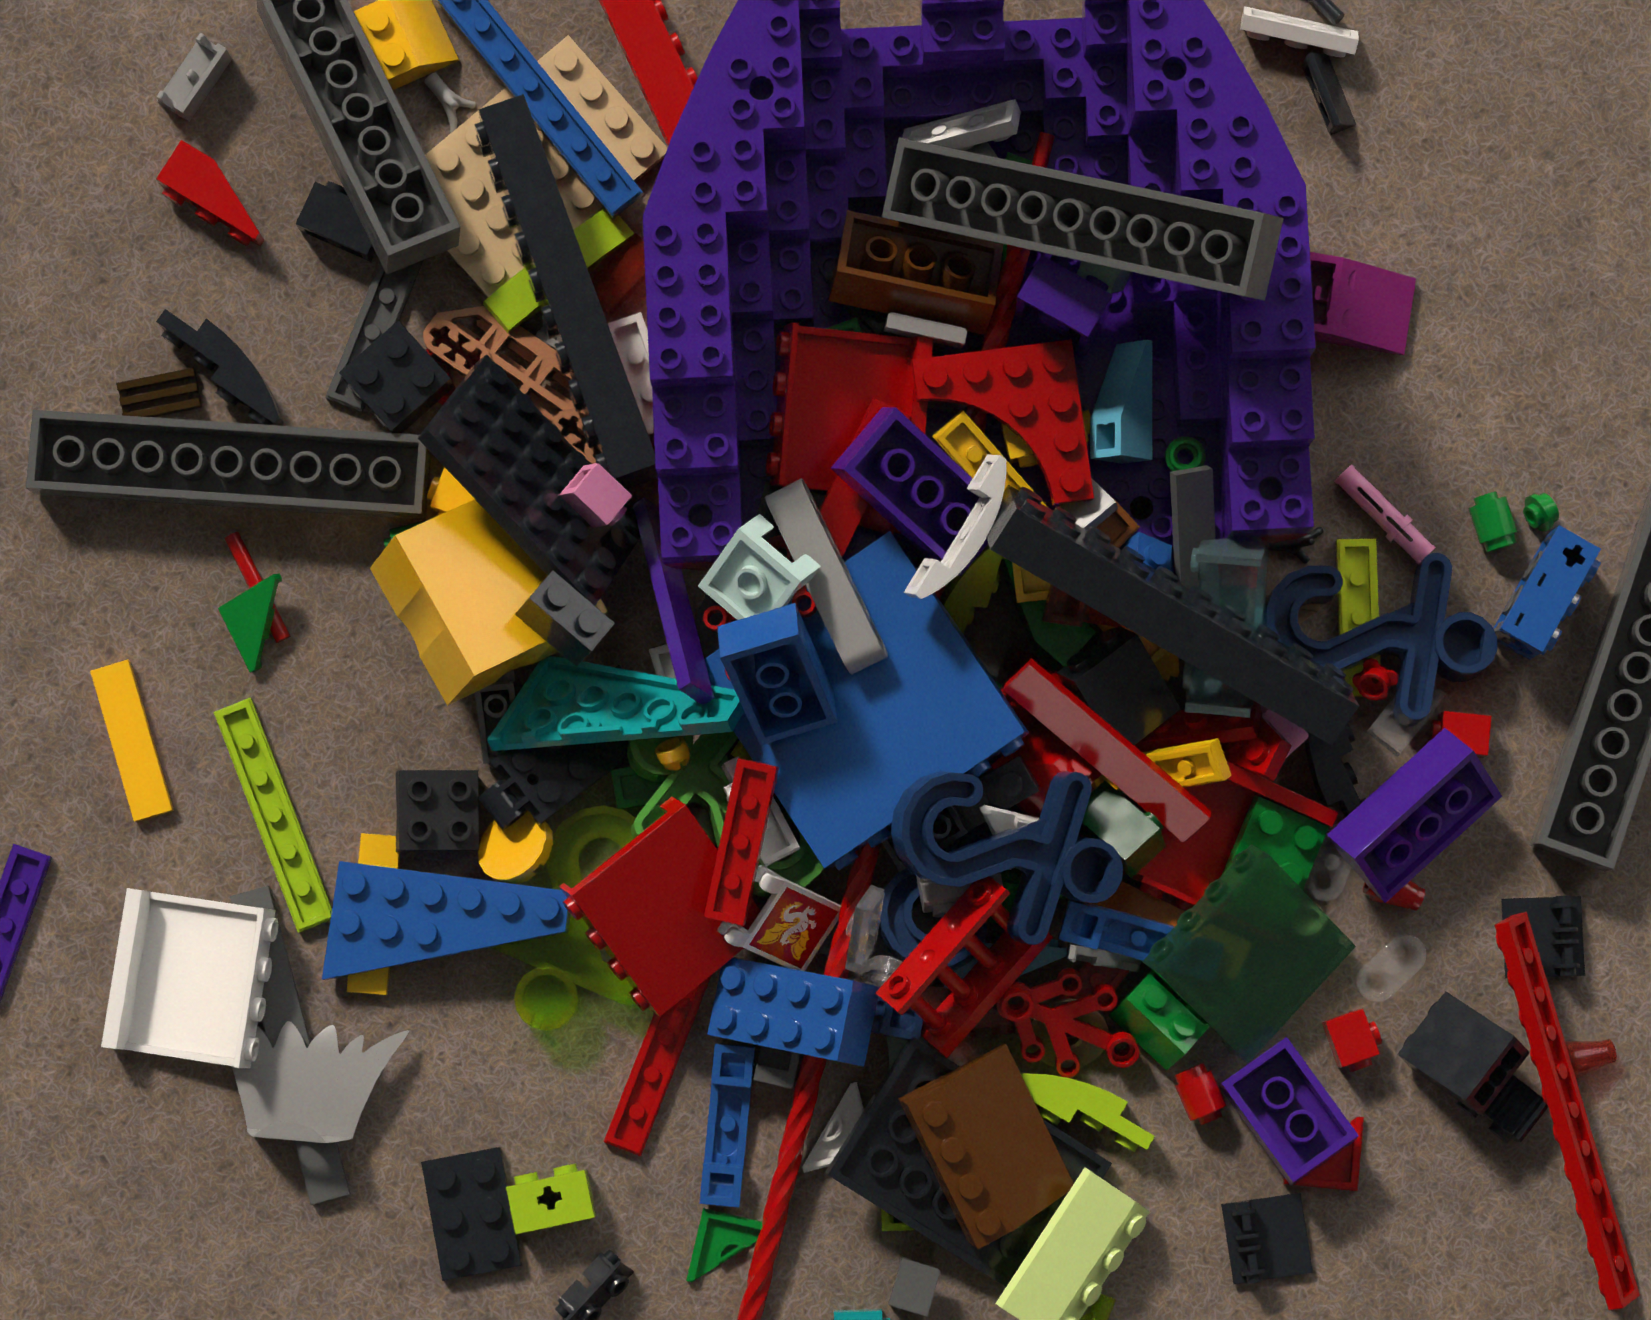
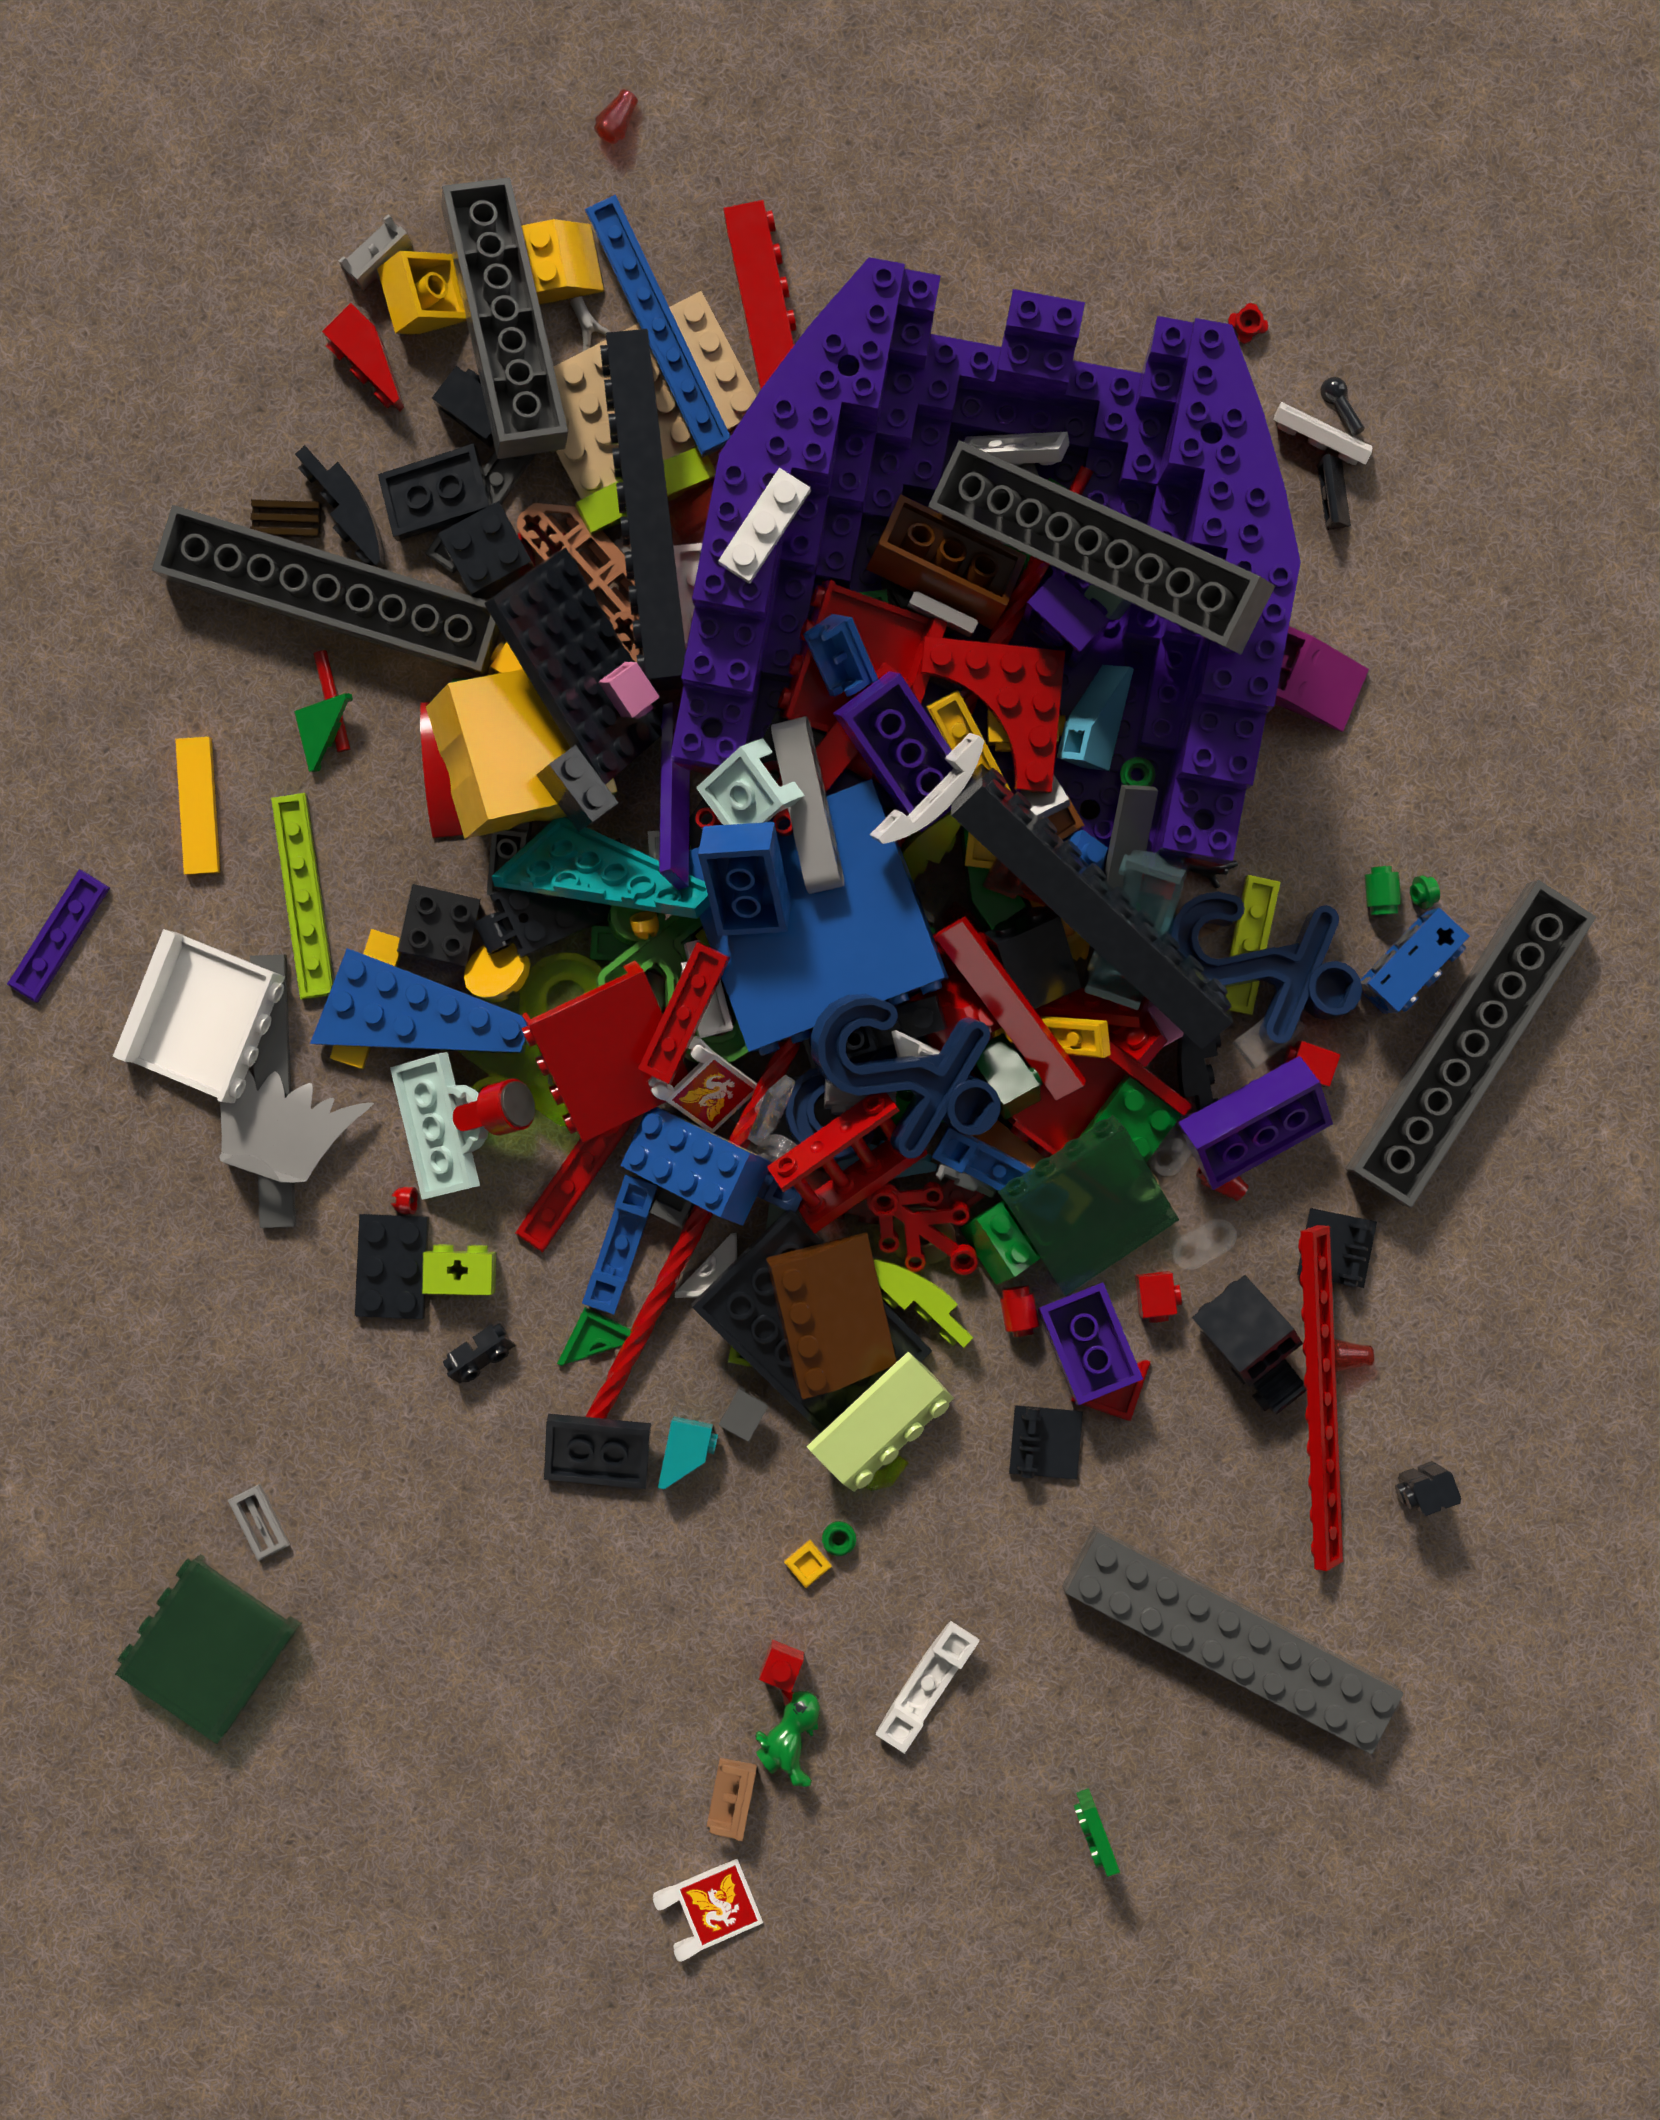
camera: 10 degrees right, 5 degrees up
bright pink pin [1334,464,1436,565] -> none
red plate [1352,658,1399,700] -> none
none -> yellow slope [377,251,467,334]
none -> black plate [378,444,492,541]
none -> light aqua plate [390,1052,535,1200]
none -> red hinge [391,1187,418,1214]
none -> red slope [420,702,463,838]
none -> white plate [718,468,811,584]
none -> blue hinge [803,614,878,697]

